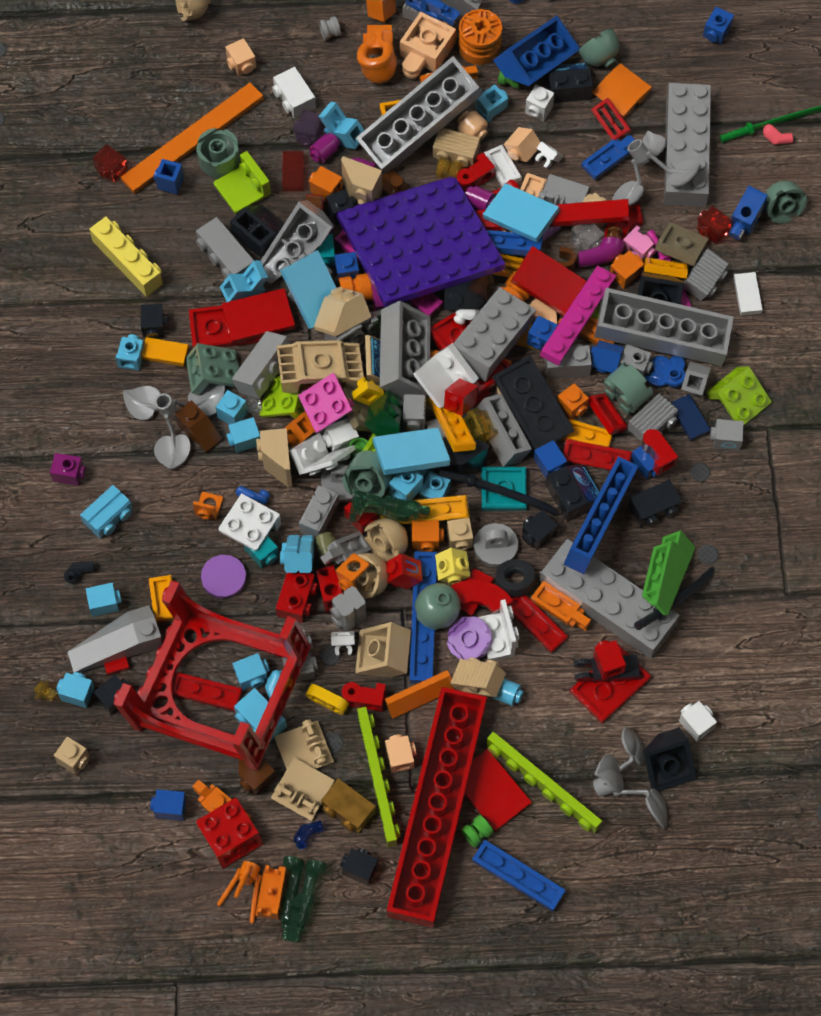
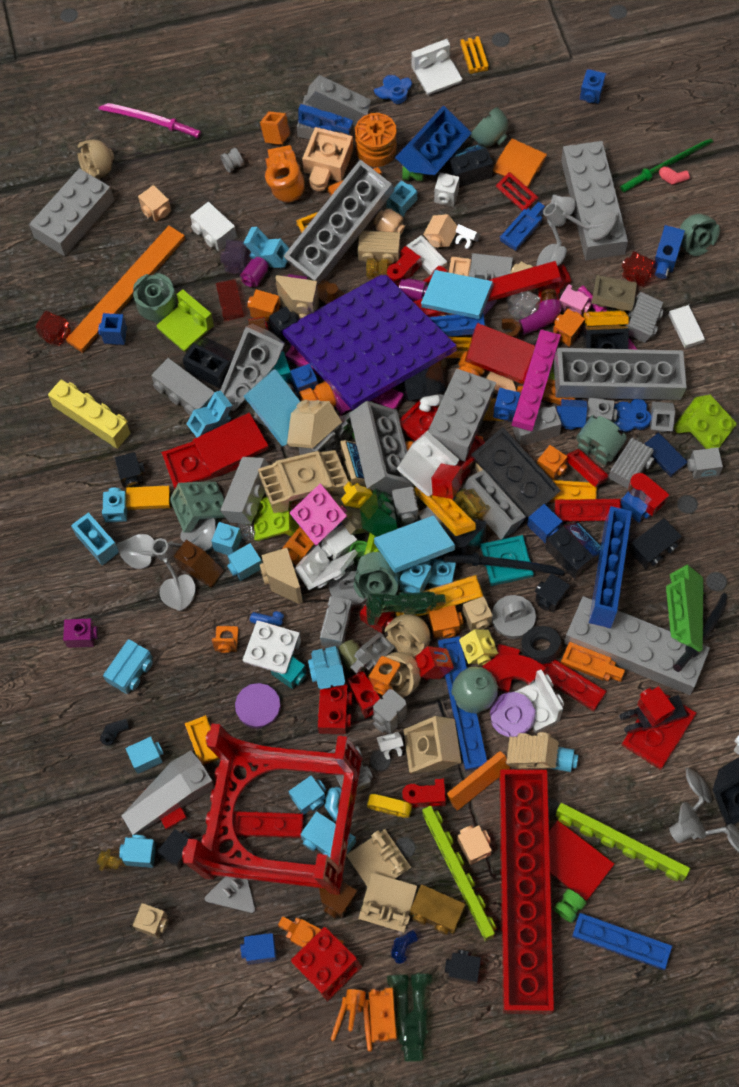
camera: 10 degrees left, 0 degrees up
none -> light grey brick [29,168,114,256]
none -> medium azure brick [71,512,119,565]
none -> light grey piece [205,877,255,913]

